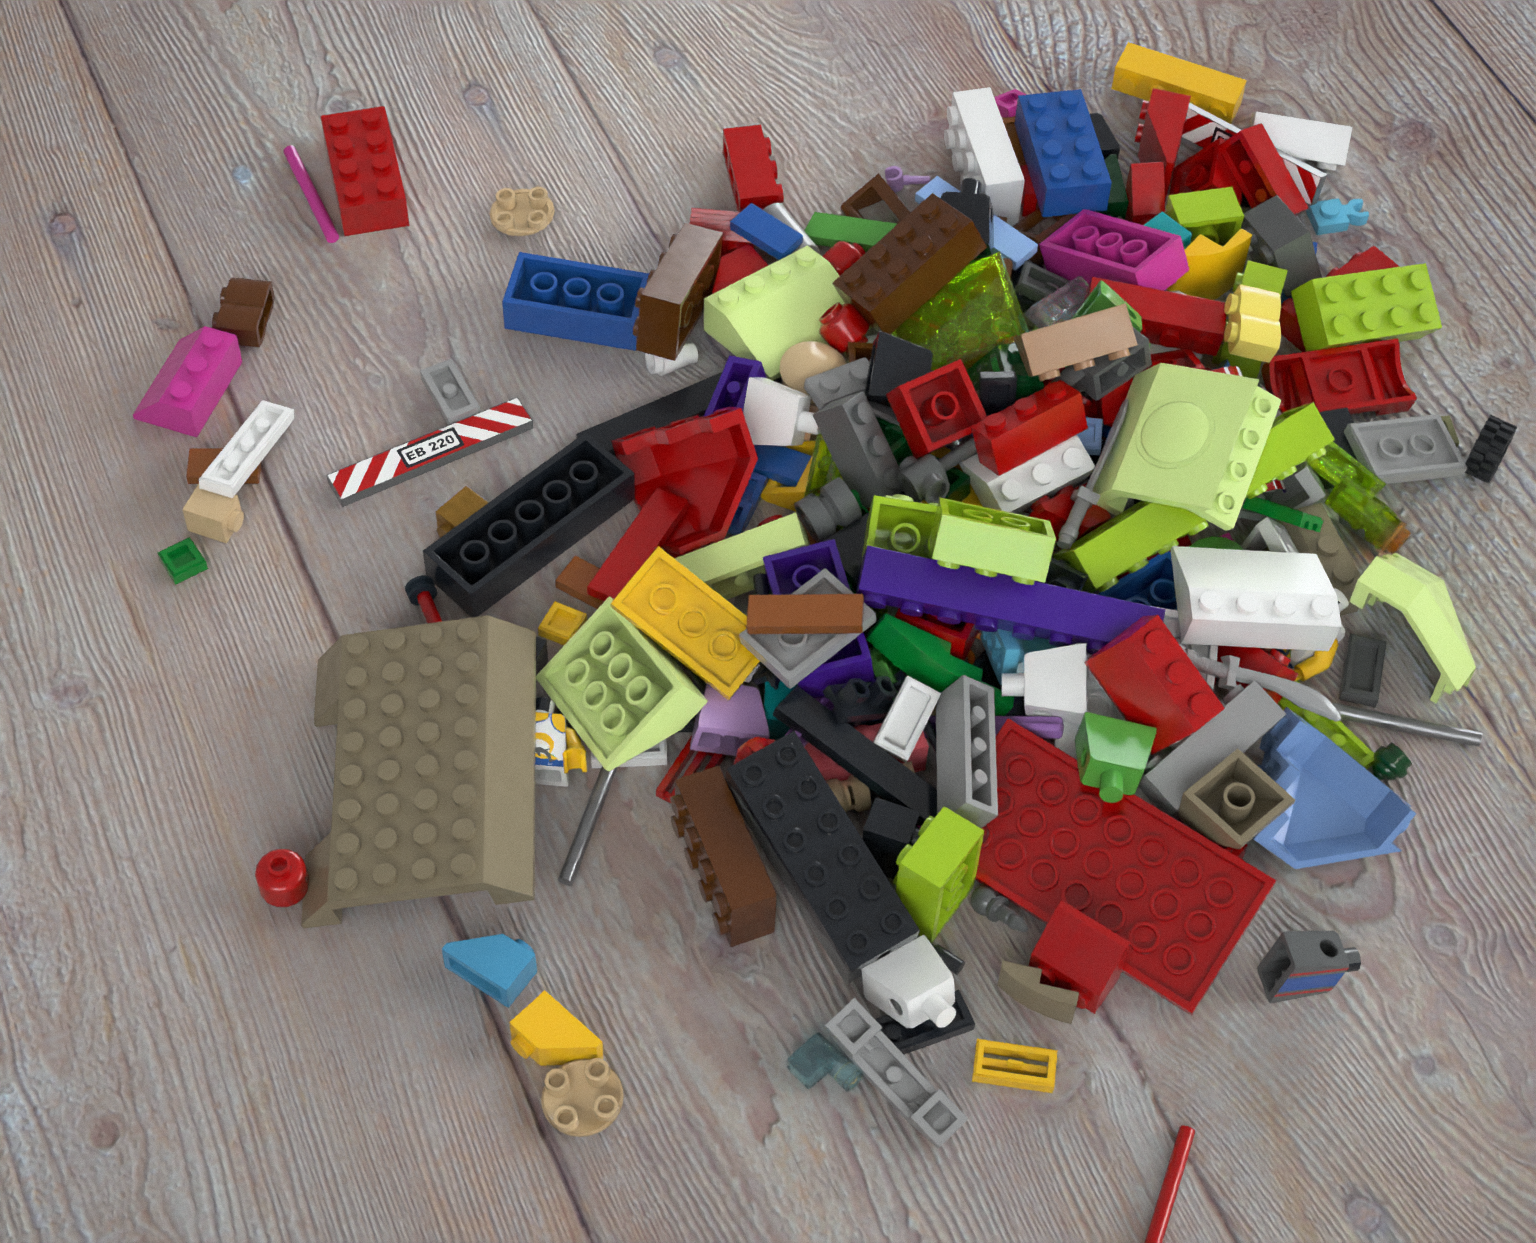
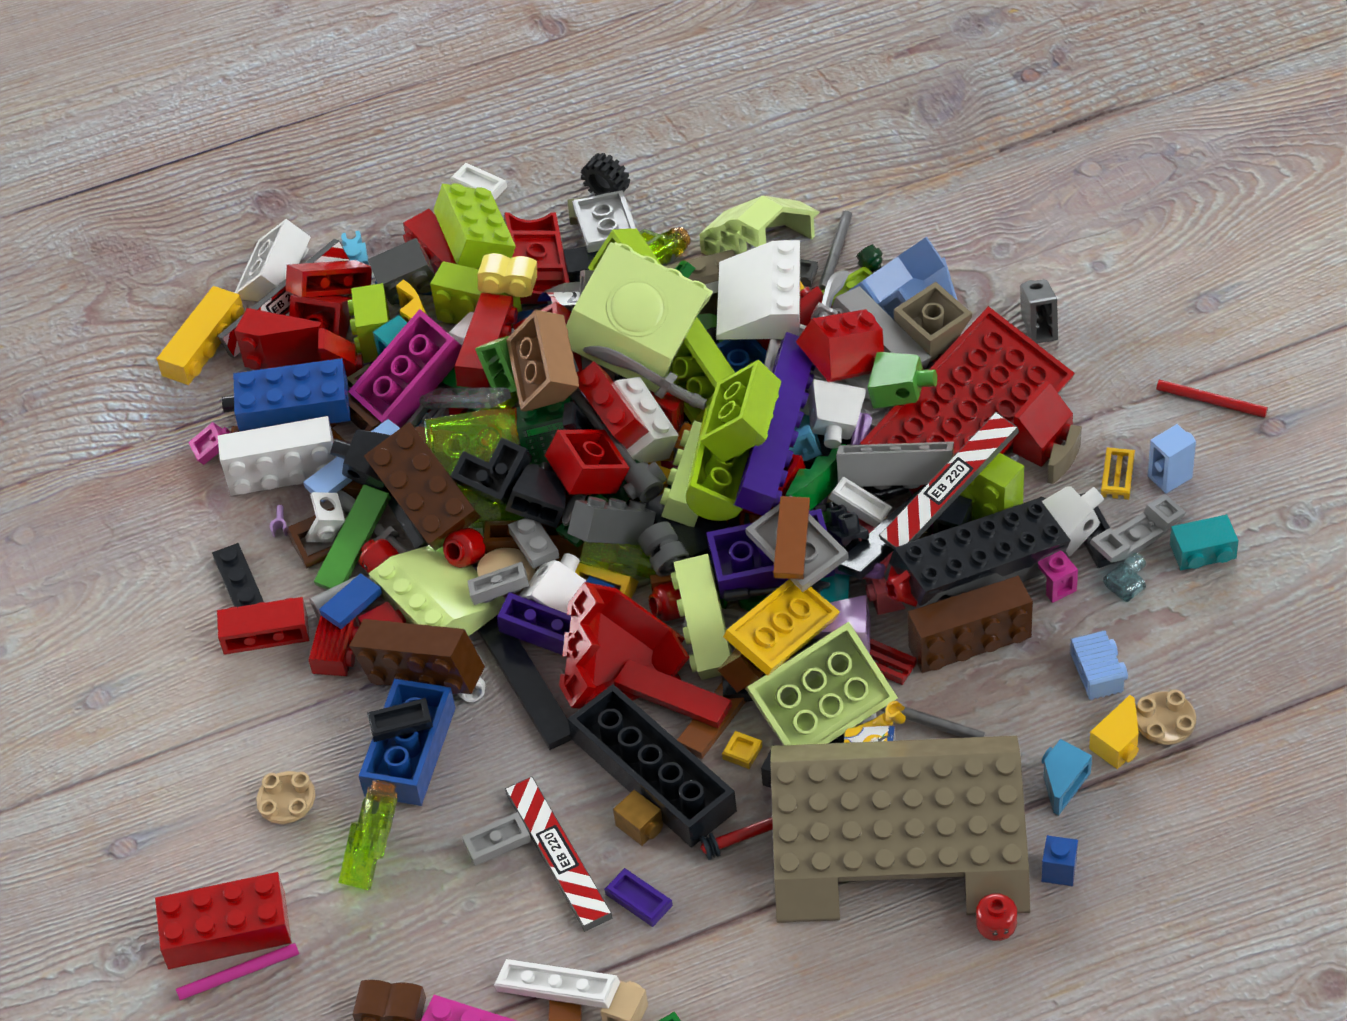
camera: 80 degrees left, 5 degrees down
none -> black plate [212,543,264,607]
none -> white bracket [305,492,345,542]
none -> clear neon green plate [338,780,398,890]
none -> black tile [367,698,433,742]
none -> white tile [450,163,507,199]
none -> black brick [450,437,533,507]
none -> light grey plate [468,562,529,605]
none -> dark purple tile [604,868,673,927]
none -> tile [879,412,1019,549]
none -> dark pink bracket [1038,551,1078,603]
none -> blue brick [1041,835,1078,886]
none -> light blue brick [1070,630,1128,700]
none -> light blue brick [1148,424,1196,494]
none -> teal brick [1170,514,1239,571]

